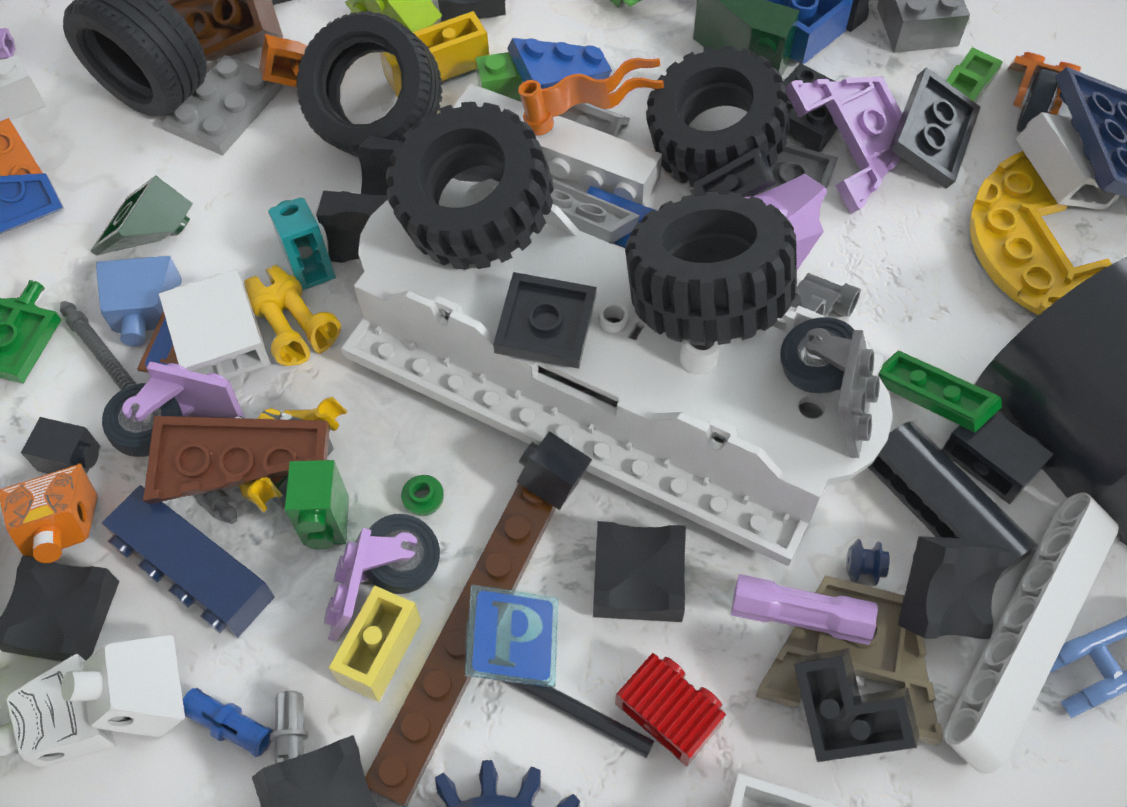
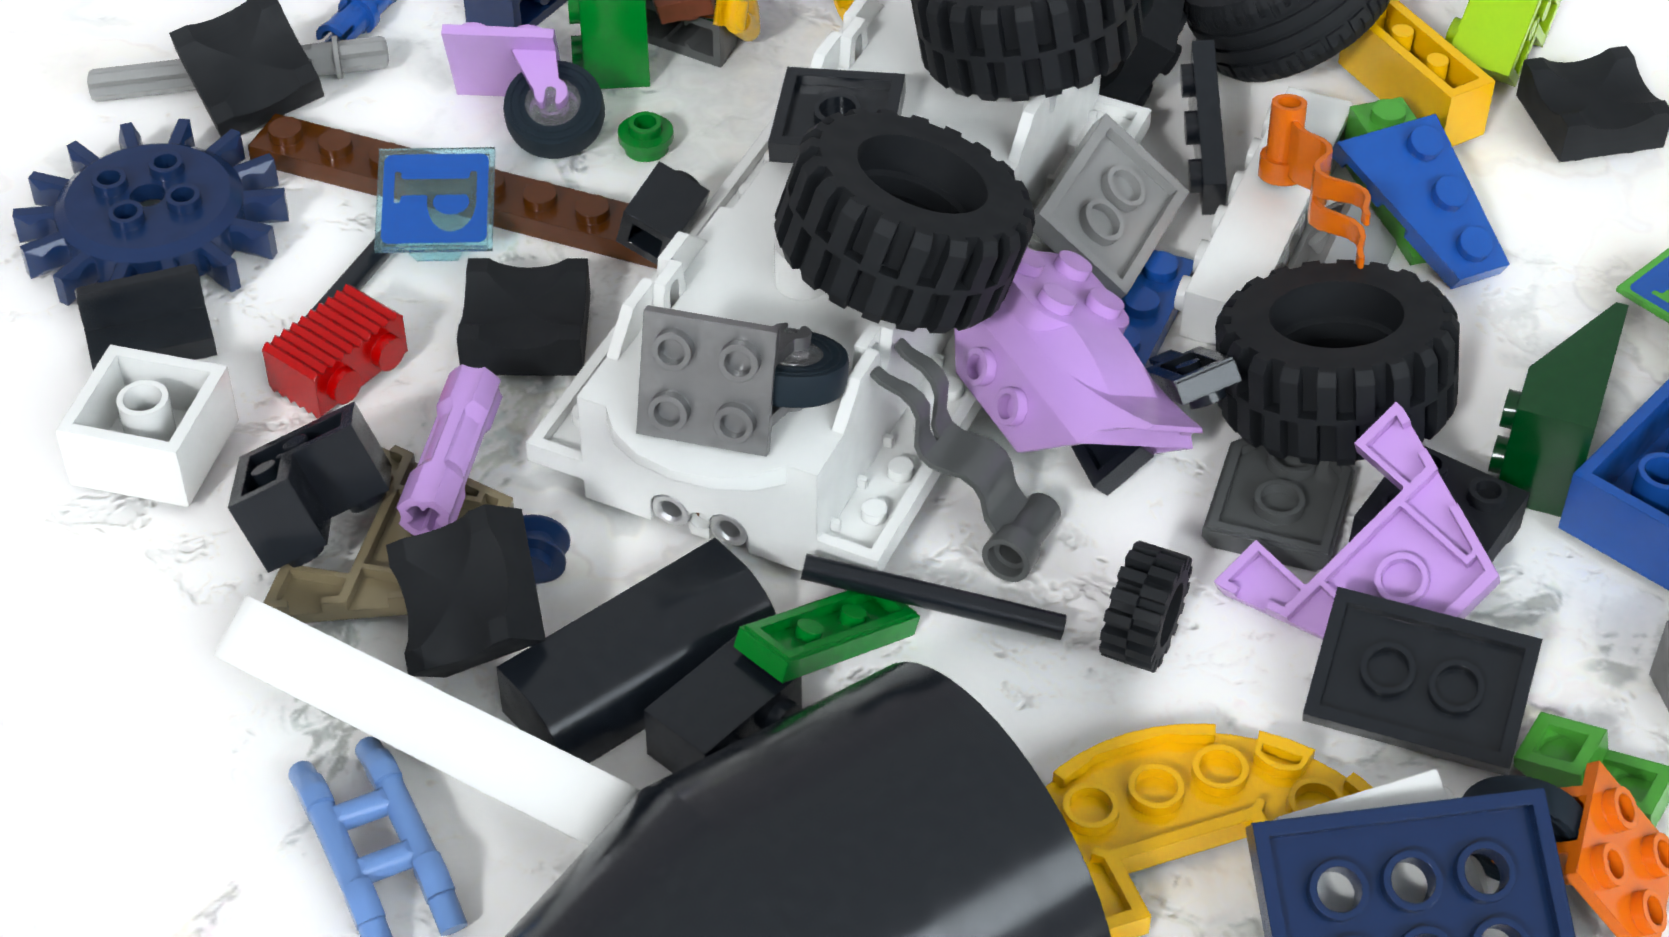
camera: 85 degrees right, 15 degrees down
light yellow brick [329,585,422,702] -> none
none -> black bar [800,553,1067,640]
none -> black tyre [1099,540,1193,673]

